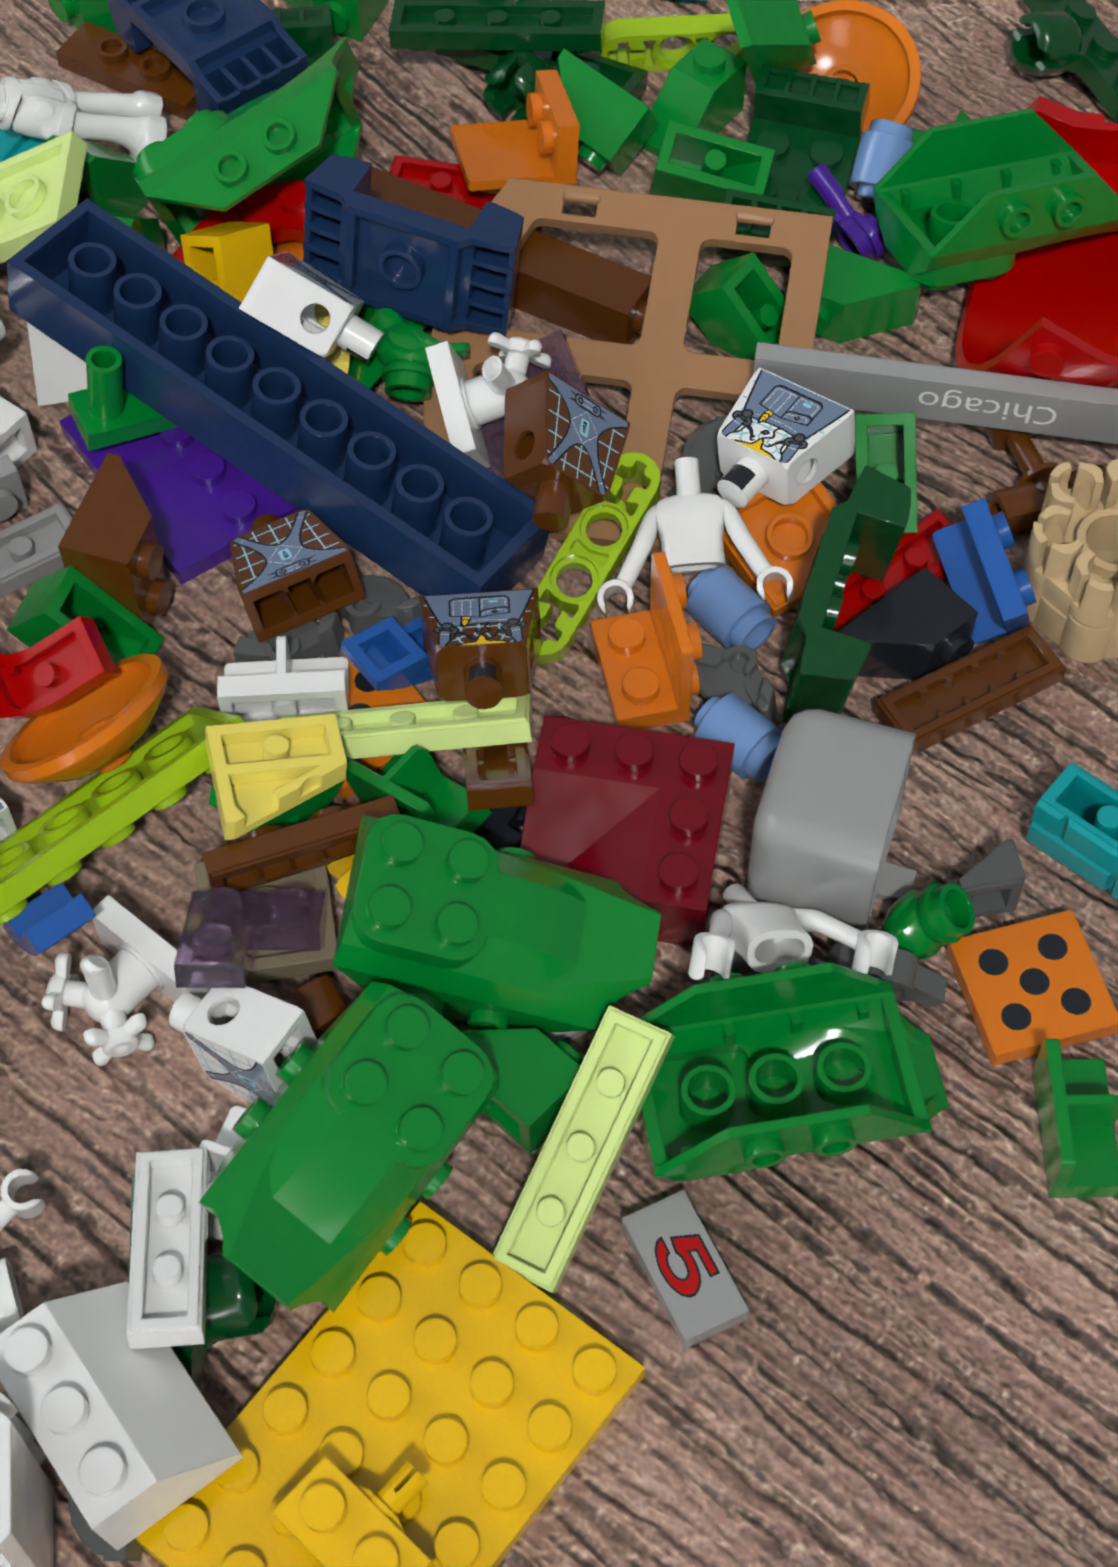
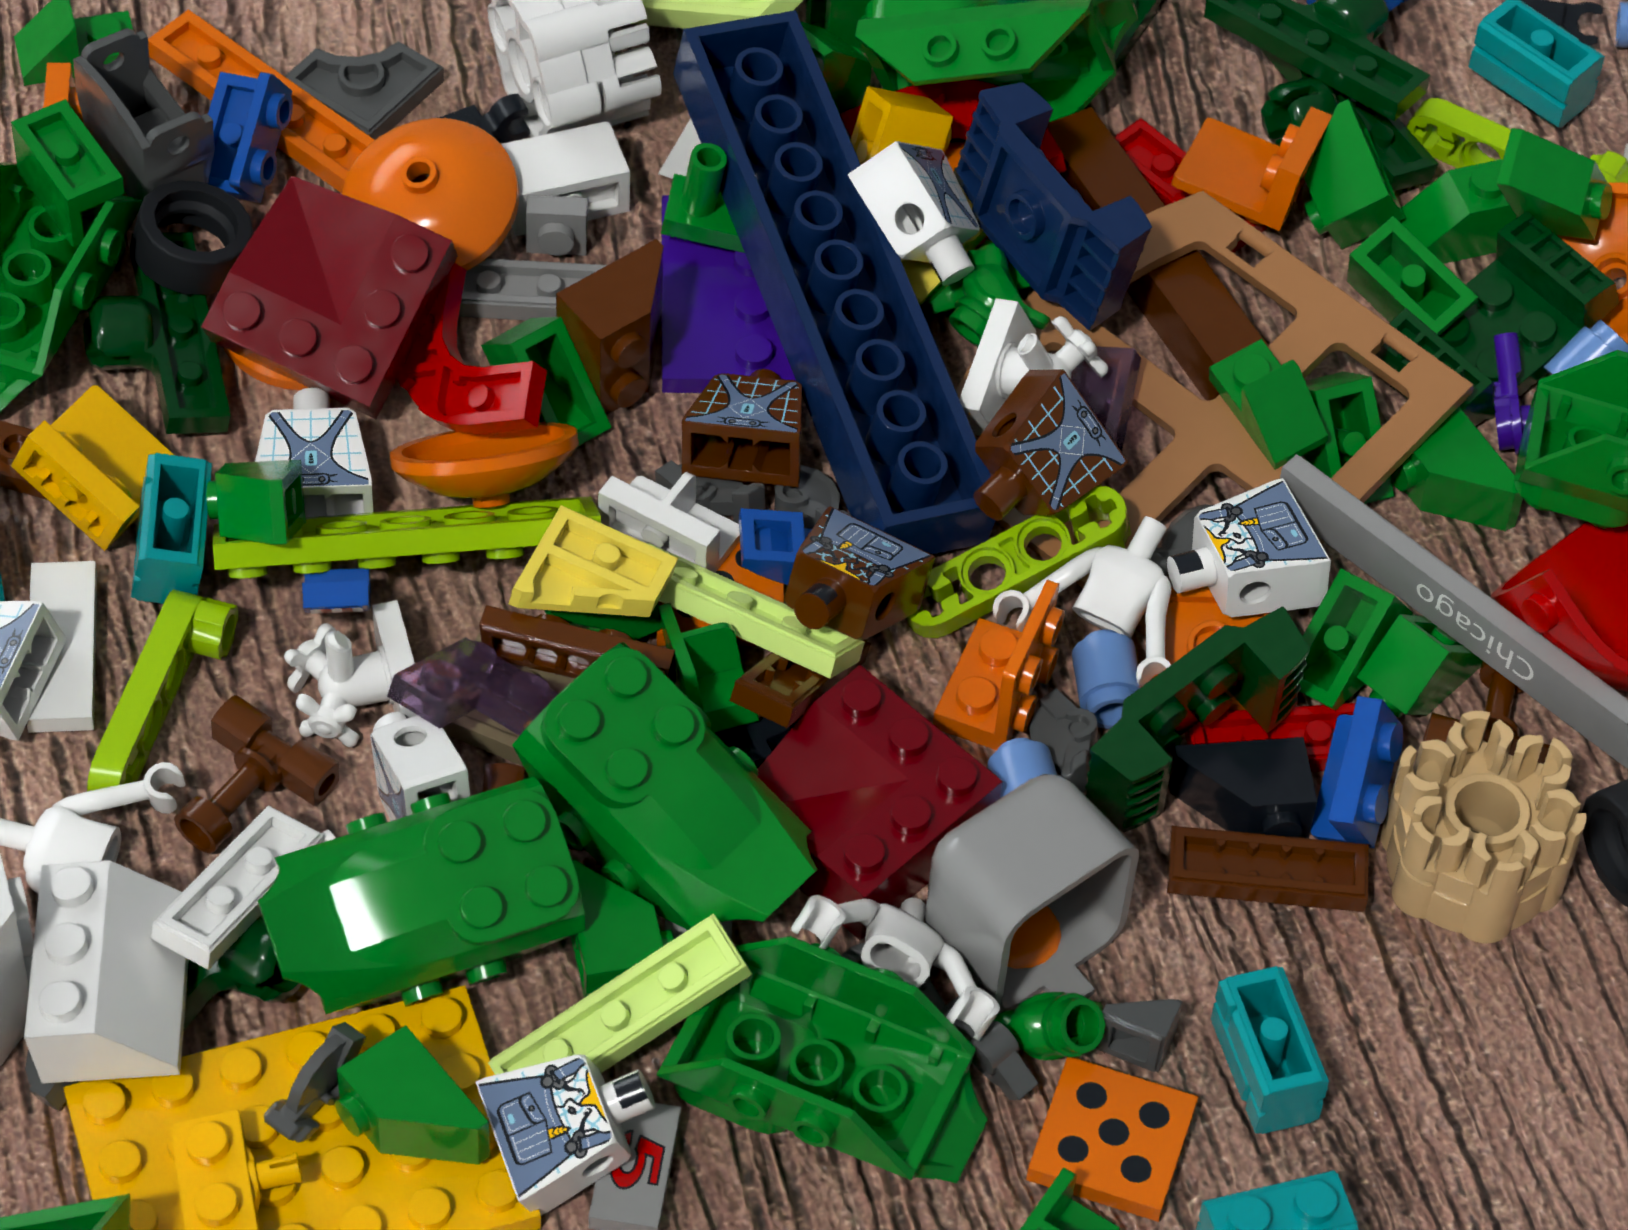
camera: 30 degrees right, 5 degrees down
none -> reddish brown bar [174,695,339,854]
none -> dark grey piece [263,1022,366,1143]
none -> green slope [335,1025,490,1165]
none -> torso [476,1054,655,1216]
none -> green slope [1209,339,1328,470]
none -> green slope [1357,614,1482,718]

